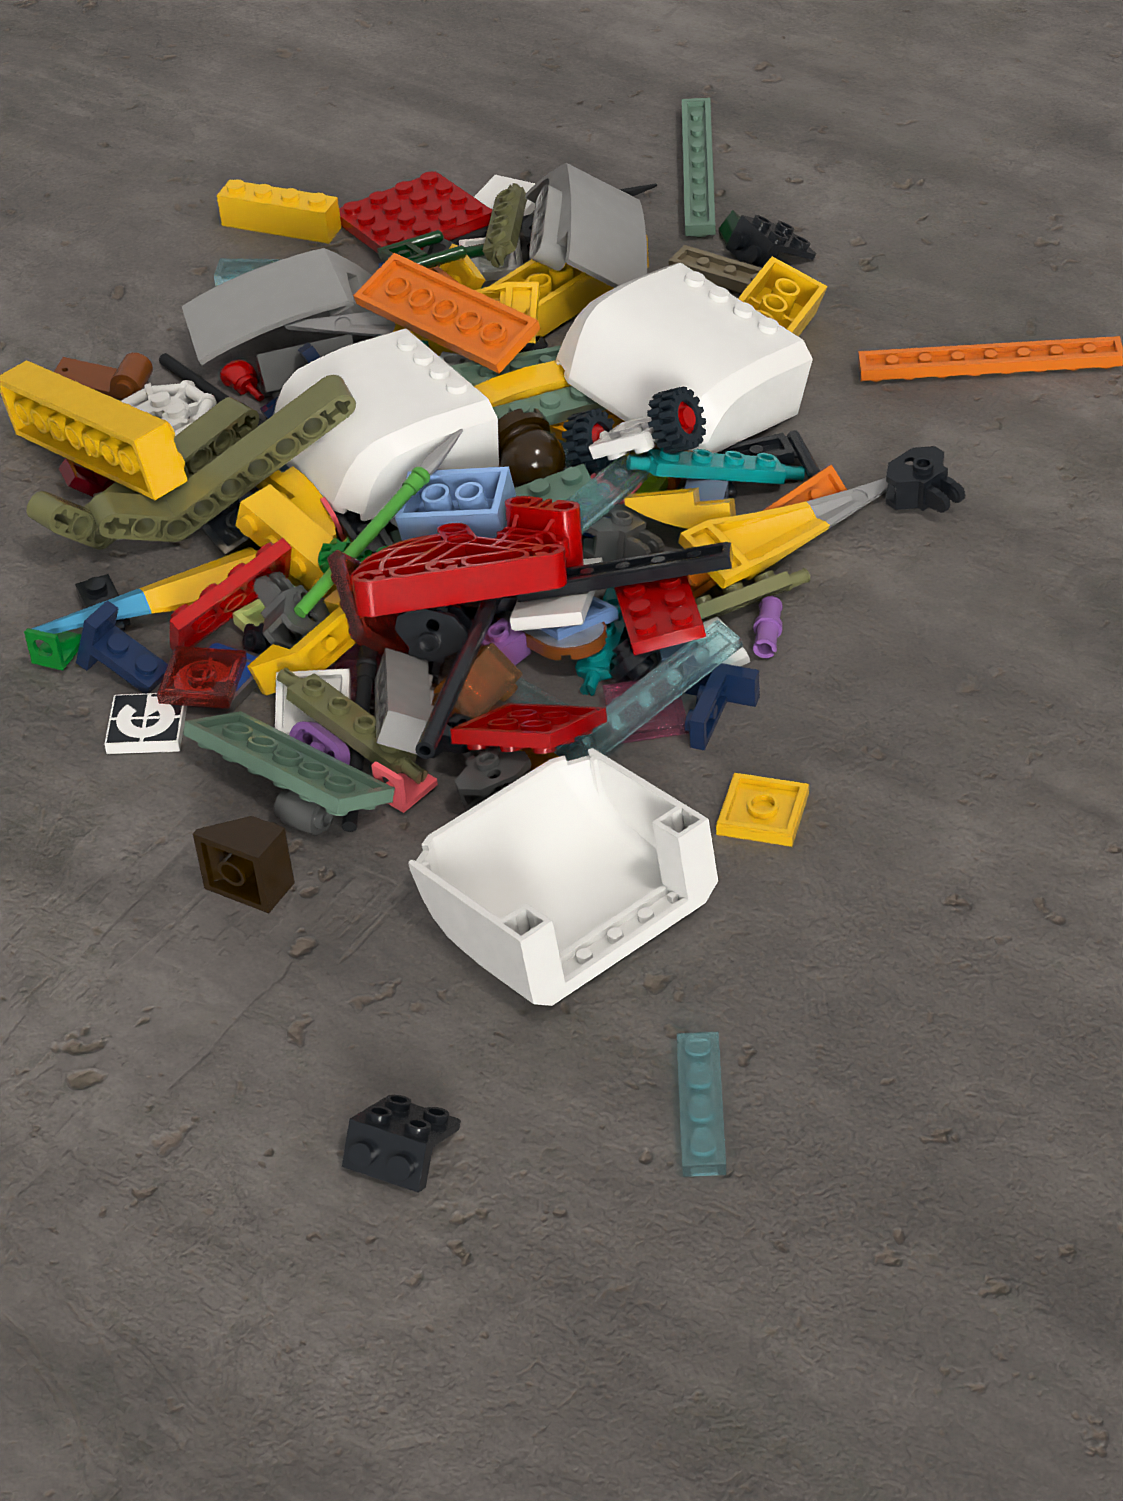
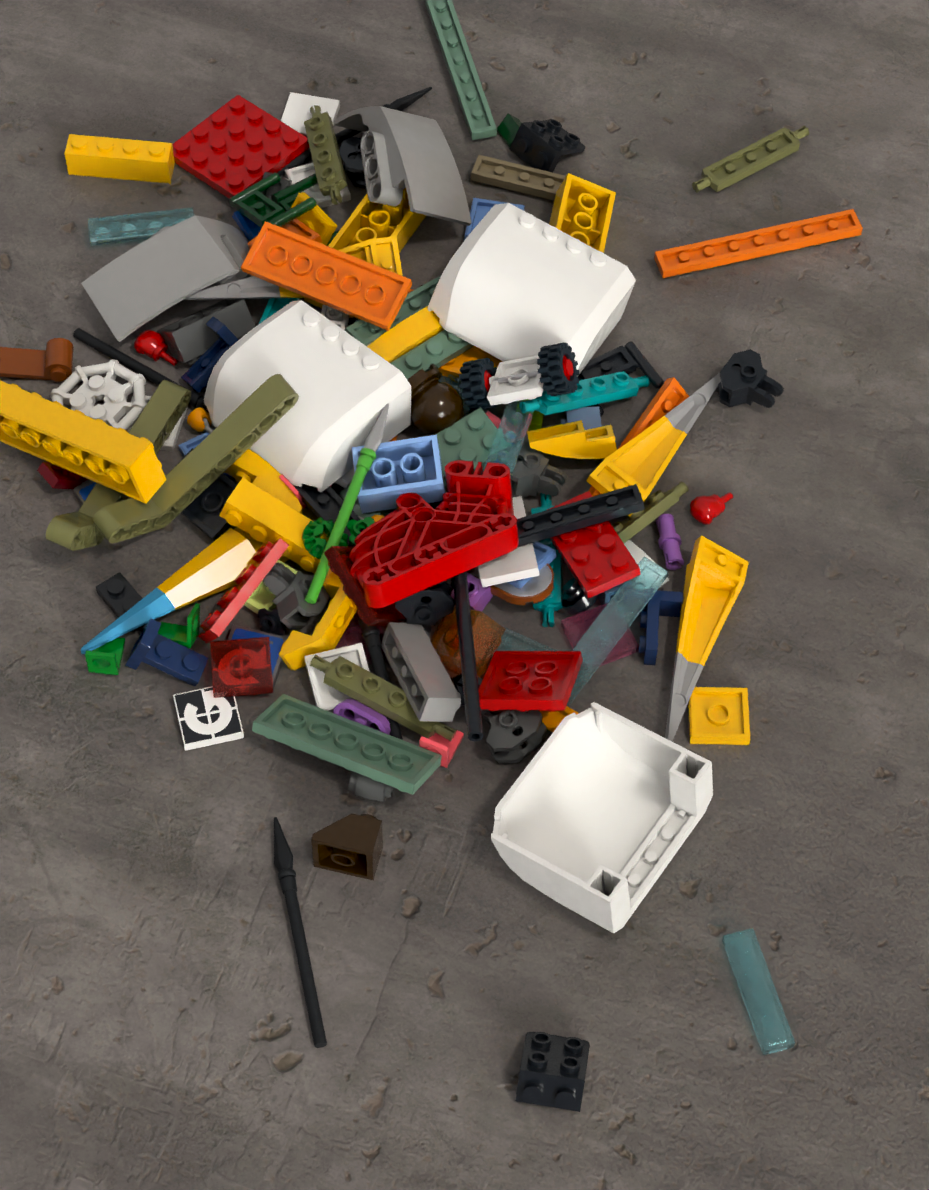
camera: 20 degrees left, 15 degrees up
none -> green bracket [158,603,200,648]
none -> black piece [274,817,327,1048]
none -> yellow plate [665,535,749,741]
none -> red piece [690,492,733,525]
none -> olive plate [692,125,809,193]

